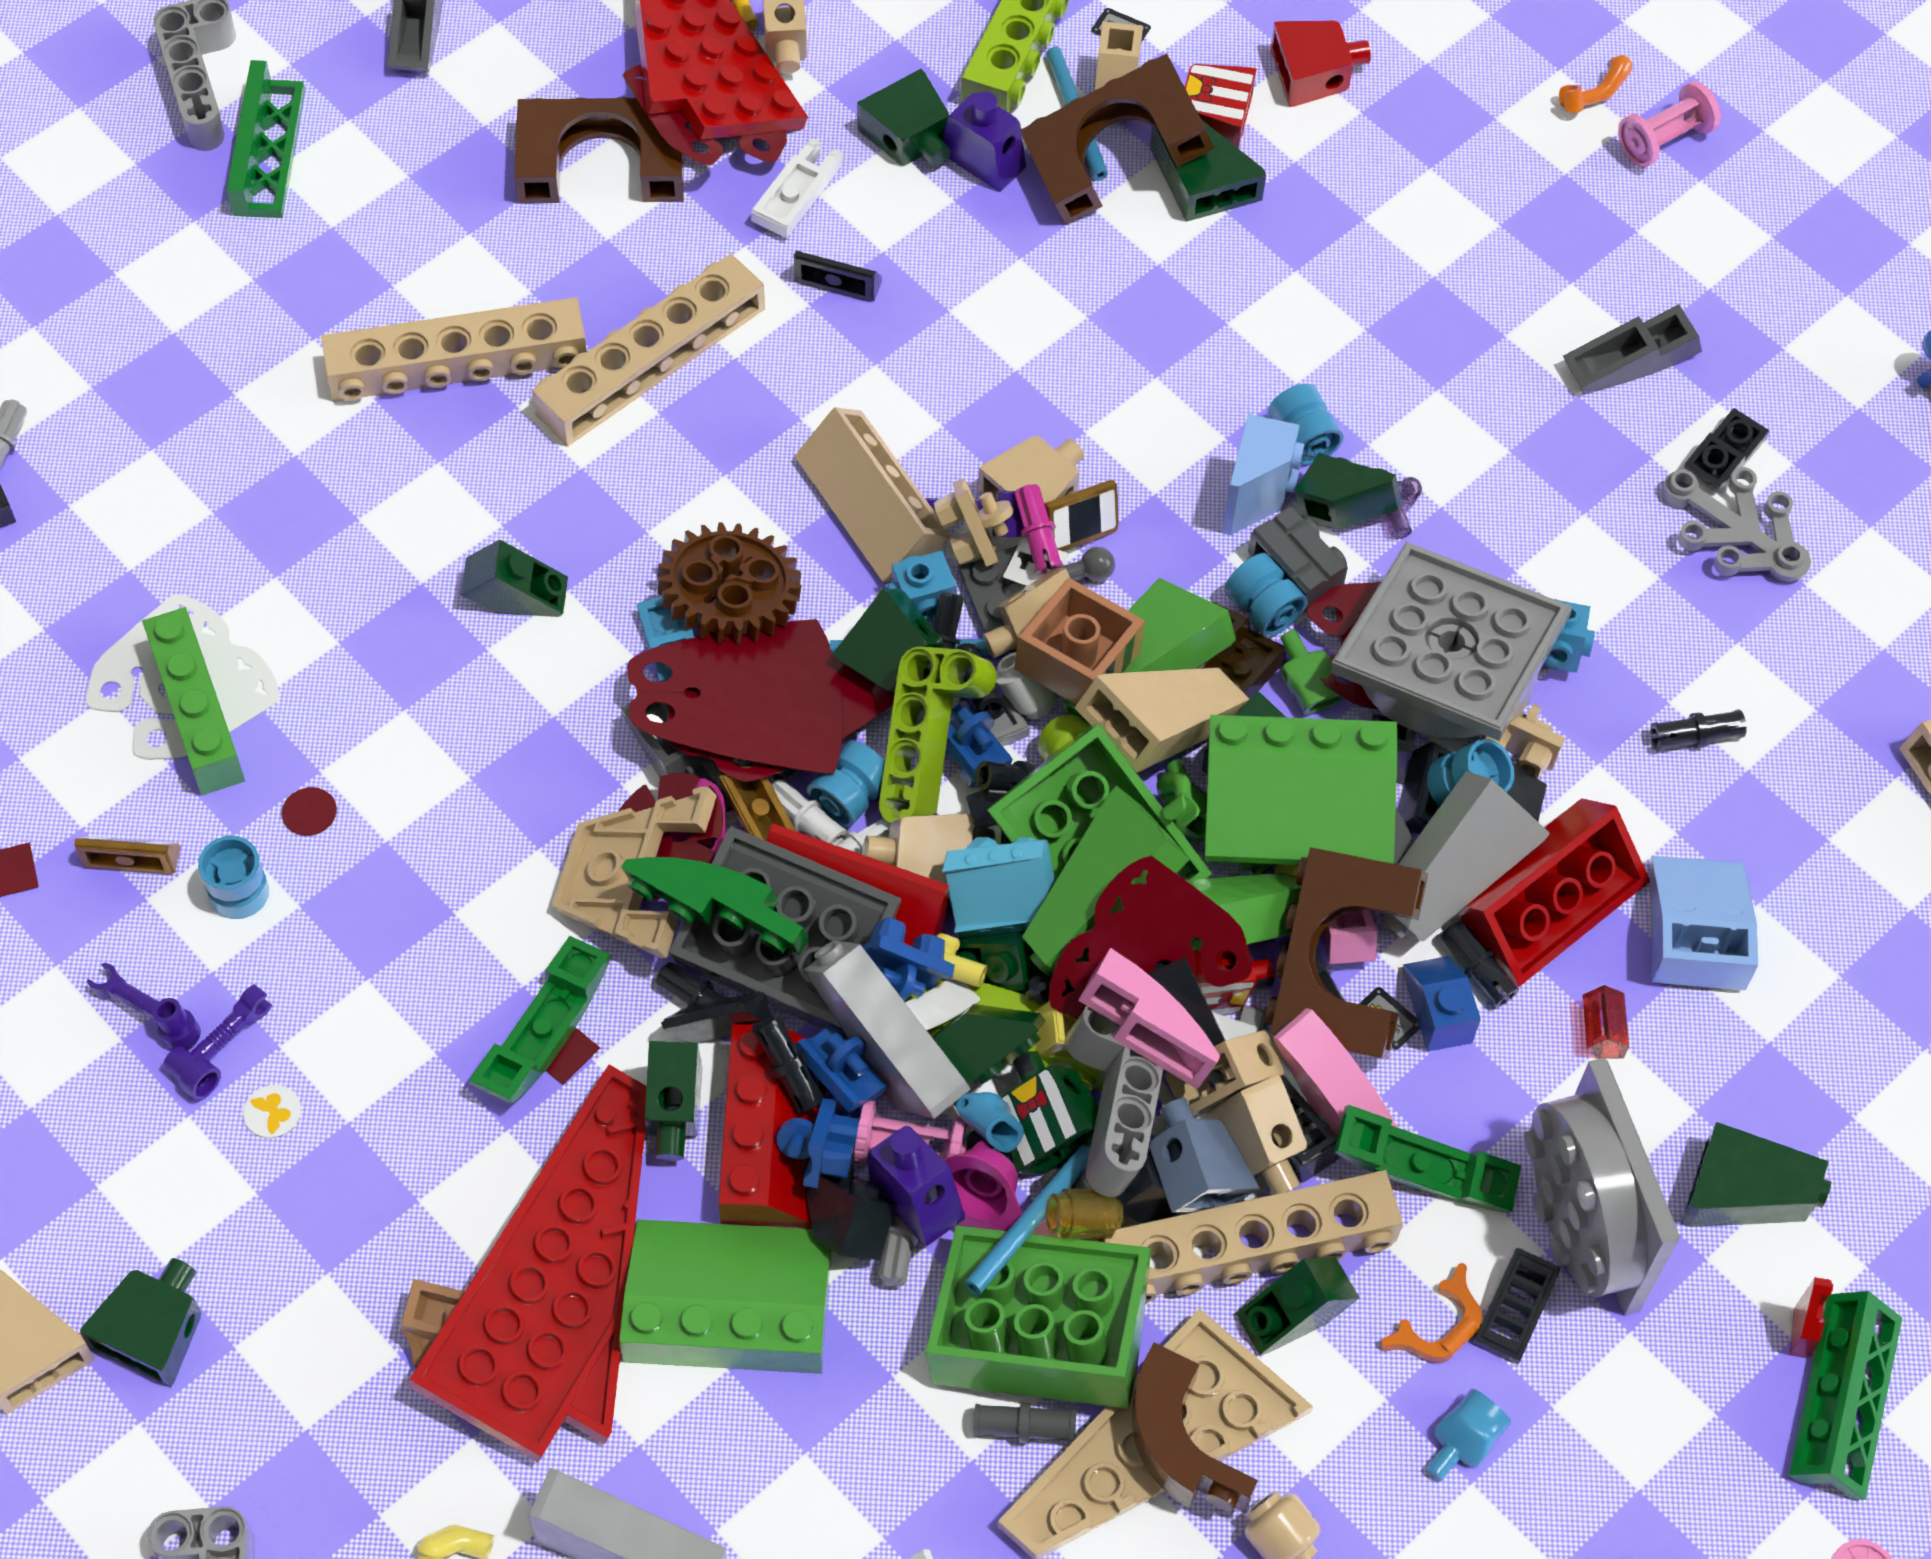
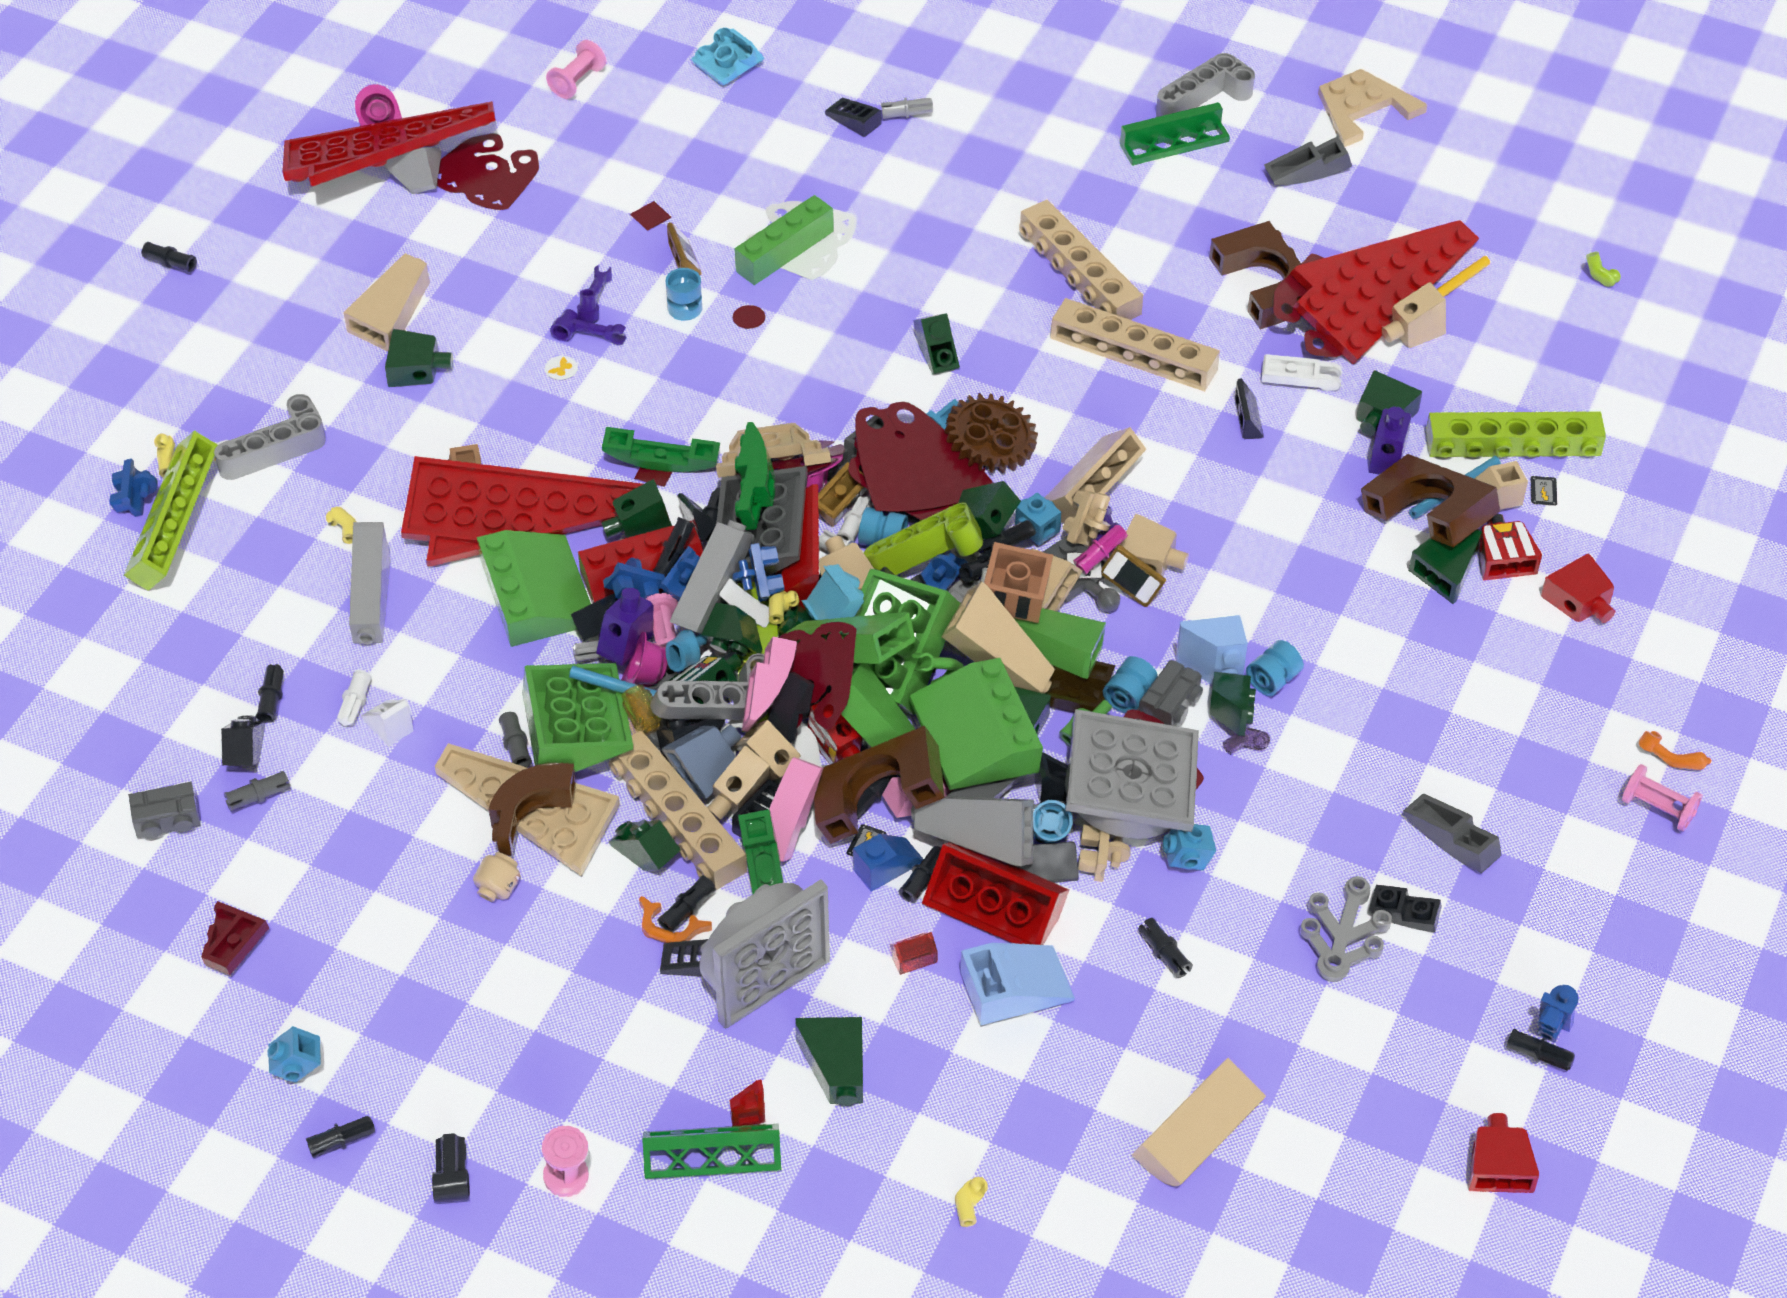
camera: 70 degrees right, 10 degrees down
dark azure piece [1426,1389,1511,1481] -> none
none -> black pin [657,875,716,932]

